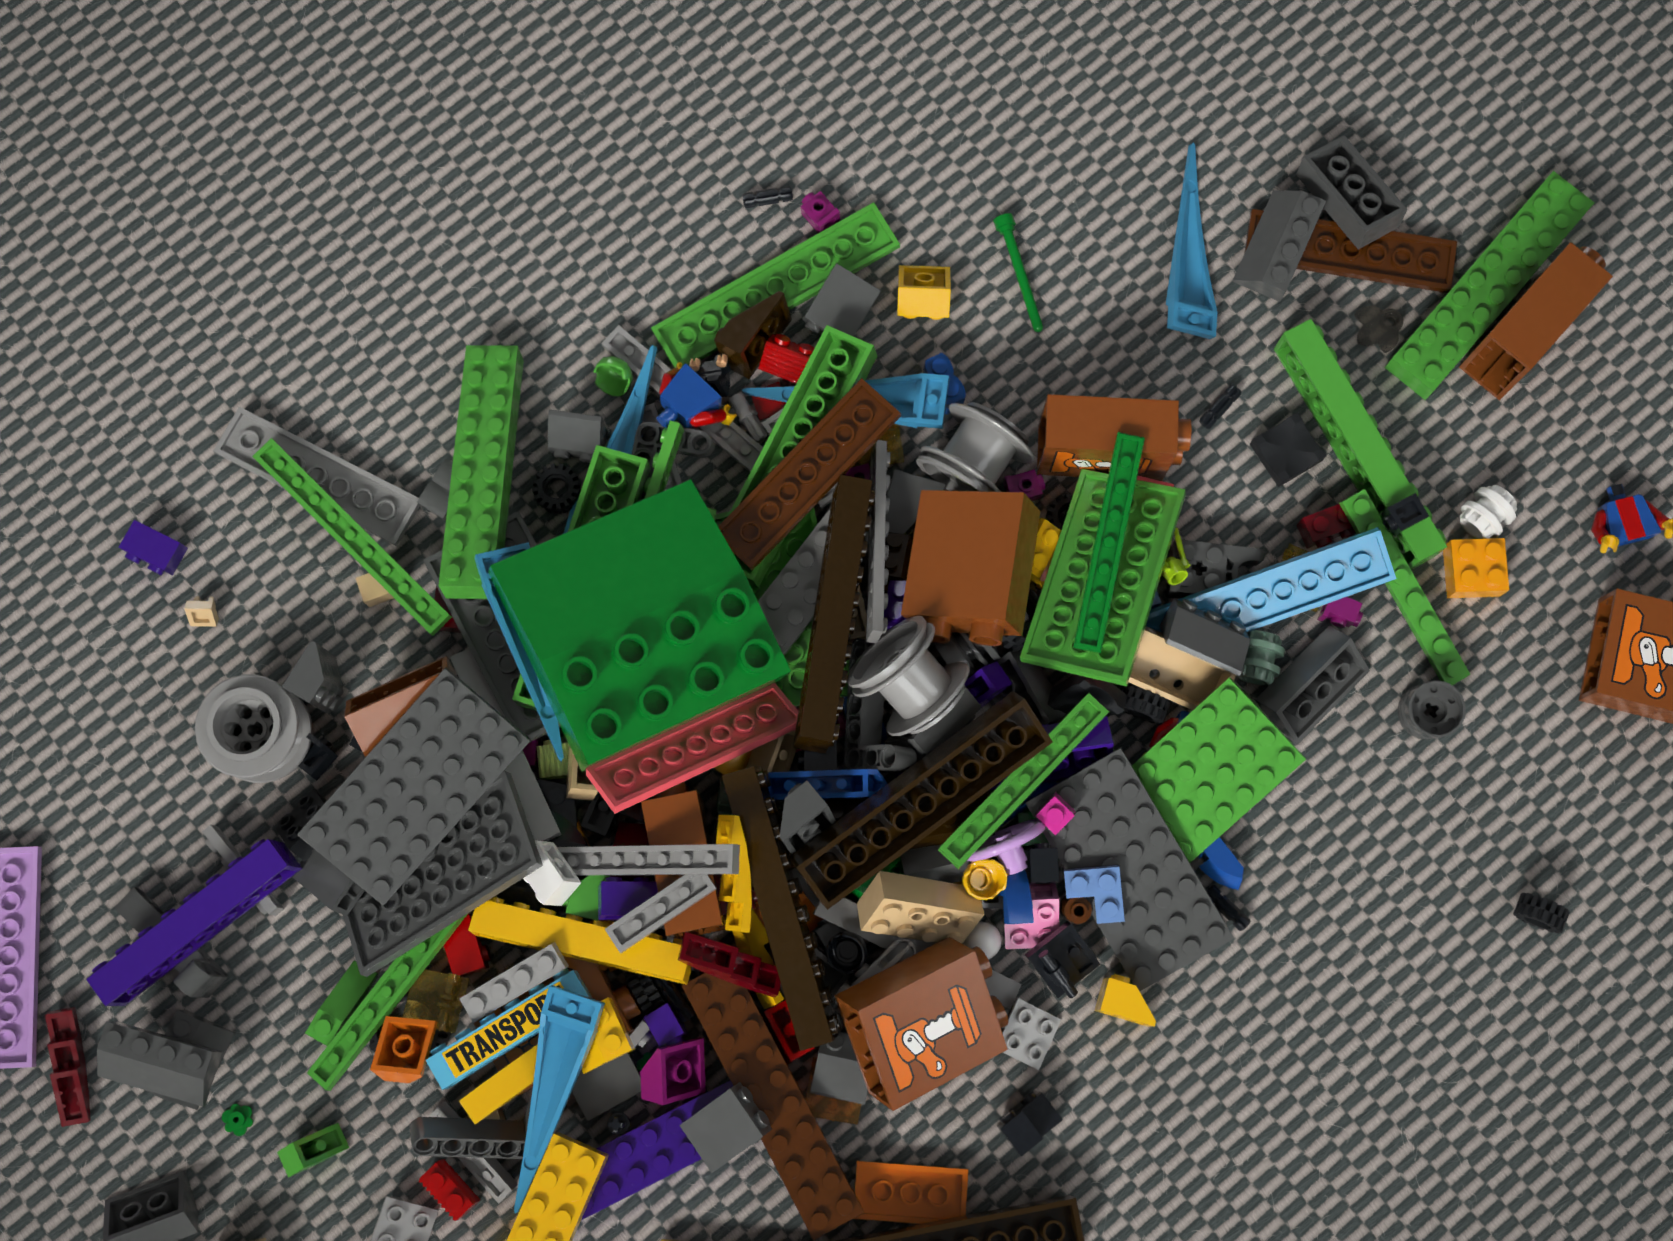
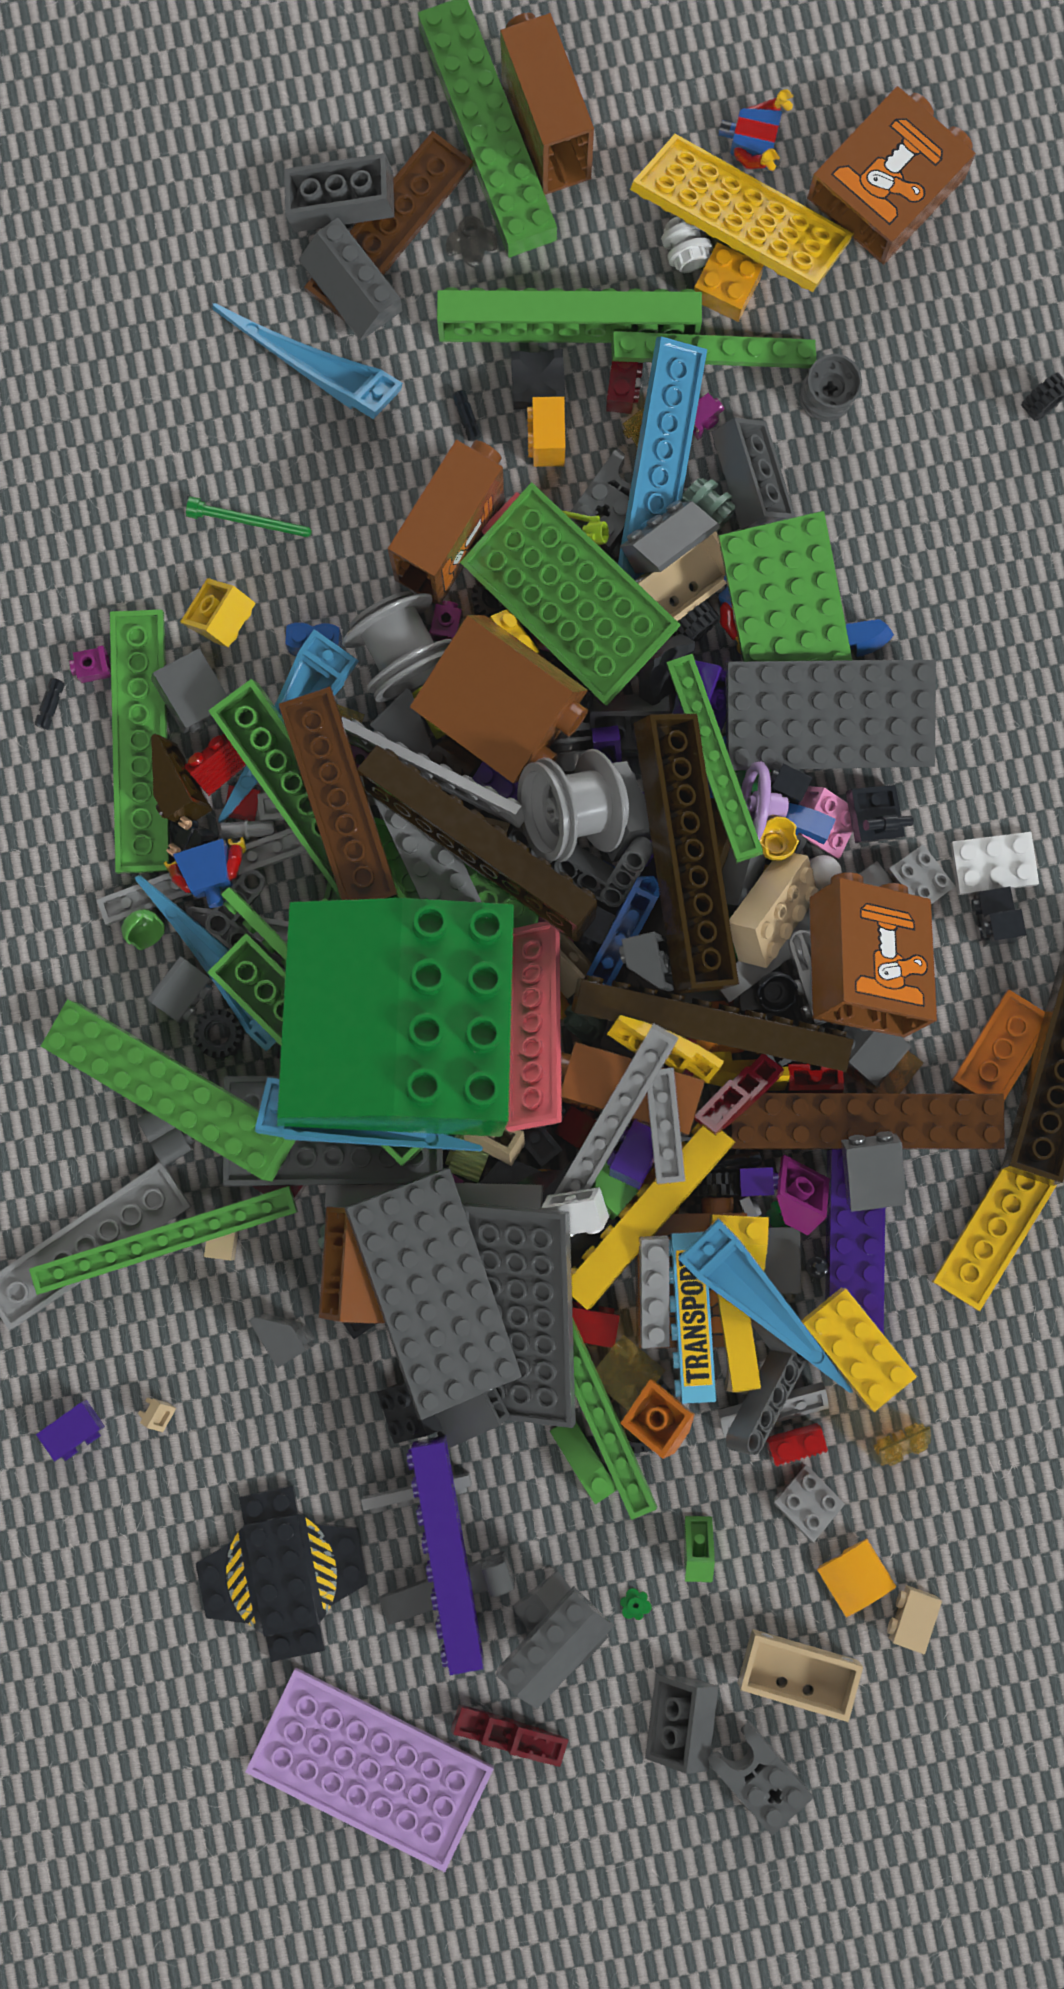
camera: 65 degrees left, 5 degrees up
light grey wheel [195,674,313,783] -> none
black bracket [298,733,338,781] -> none
dark pink brick [1035,792,1076,835] -> none
reddish brown brick [1060,895,1092,924] -> none
medium blue plate [1064,865,1125,924] -> none
green tile [1073,432,1145,654] -> none
yellow slope [1094,974,1156,1027] -> none
black axle [1206,885,1251,931] -> none
black bracket [1382,493,1429,536] -> none
none -> black plate [195,1485,369,1662]
none -> light orange brick [527,397,565,467]
none -> yellow plate [630,134,854,292]
none -> white plate [950,832,1039,895]

